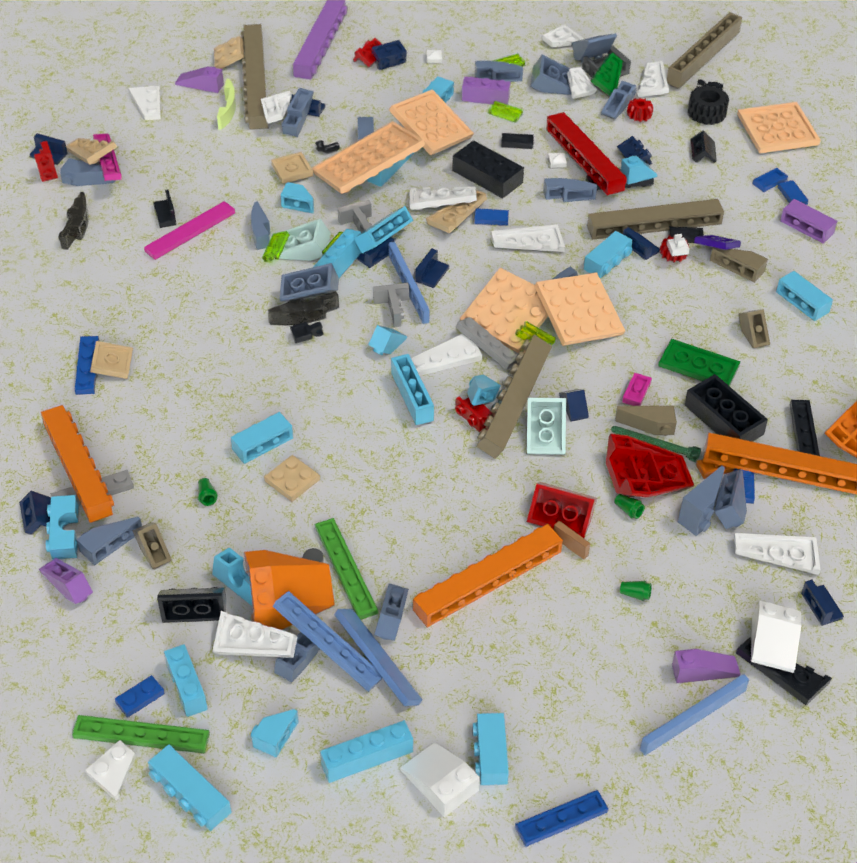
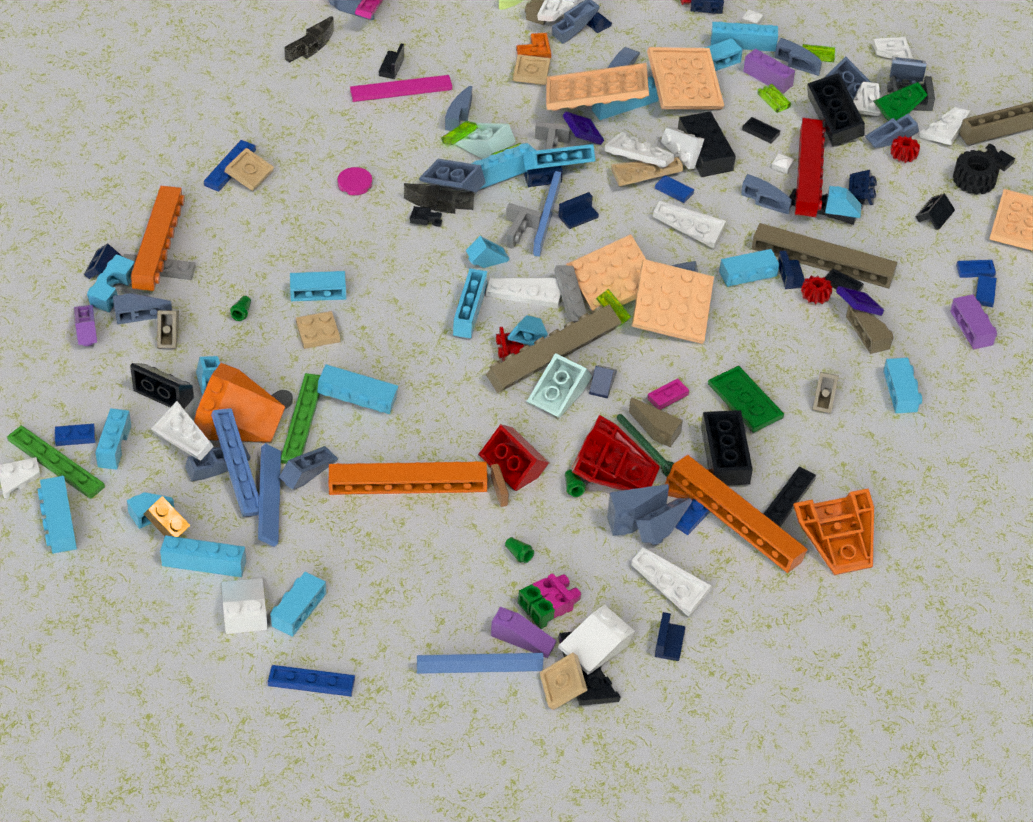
camera: 30 degrees right, 0 degrees up
medium azure slope [281,182,314,213] -> none
black arm [315,140,340,153] -> none
white tile [667,234,689,256] -> none
none -> brick [143,496,190,537]
none -> medium azure brick [317,364,398,414]
none -> dark pink tile [338,167,372,195]
none -> orange tile [516,33,551,58]
none -> hips [518,573,581,629]
none -> tan plate [539,653,587,710]
none -> dark purple tile [563,111,604,145]
none -> white wing [661,127,704,169]
none -> medium azure brick [711,22,778,52]
none -> black brick [807,73,865,146]

